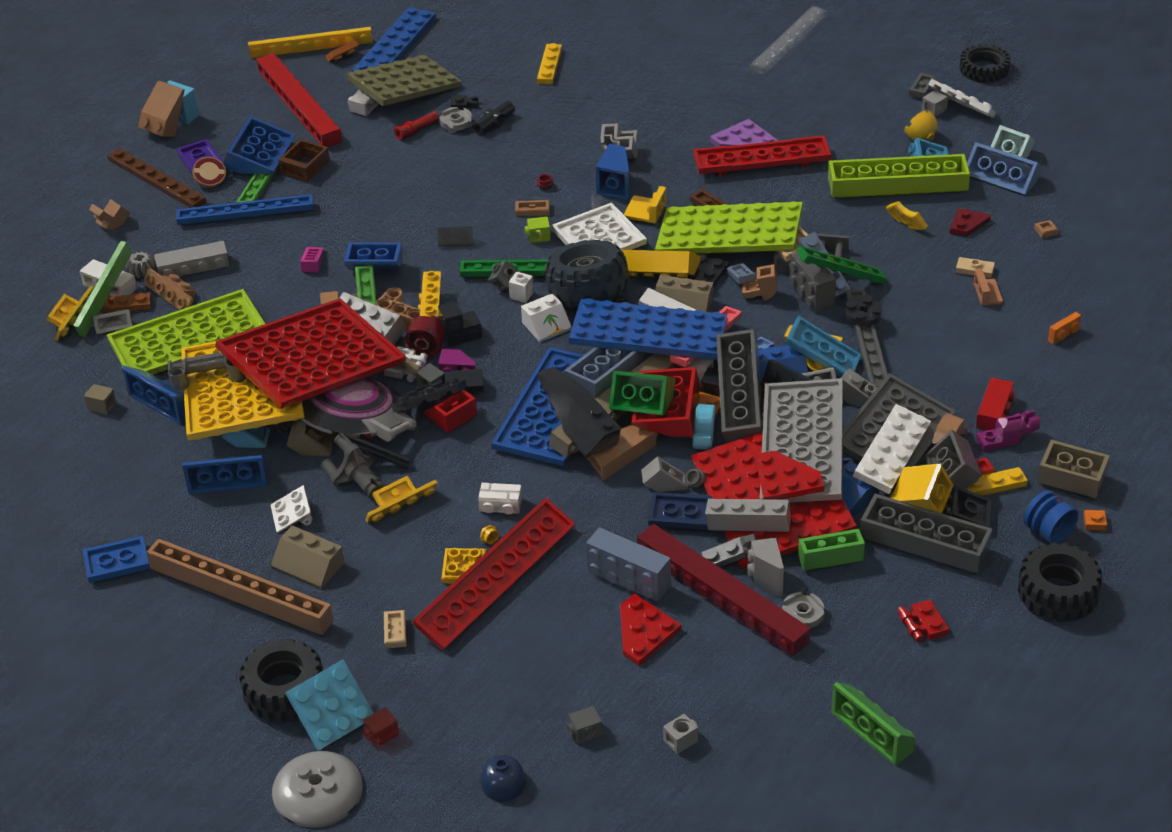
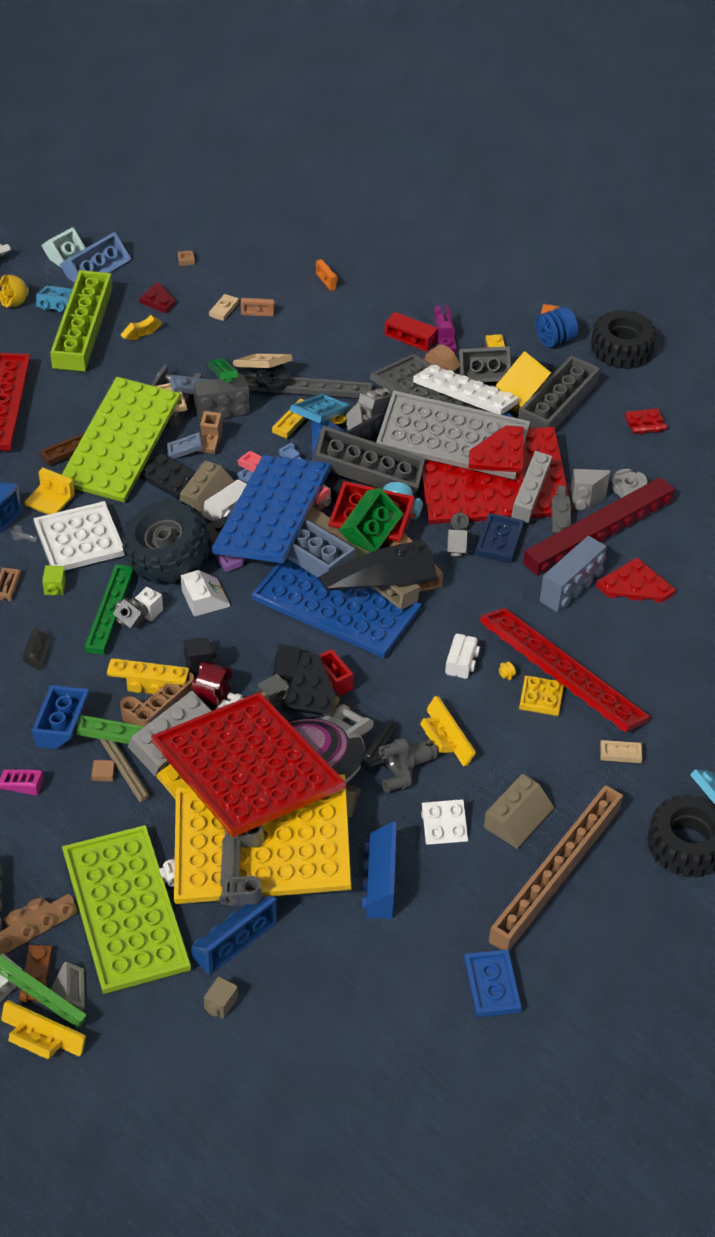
camera: 85 degrees left, 5 degrees up
magenta slope [438,349,476,373] -> none
yellow slope [622,250,701,278] -> none
bright green brick [798,529,865,571] -> none
dark tan brick [1037,440,1110,498] -> none
none -> tan tile [233,353,293,368]

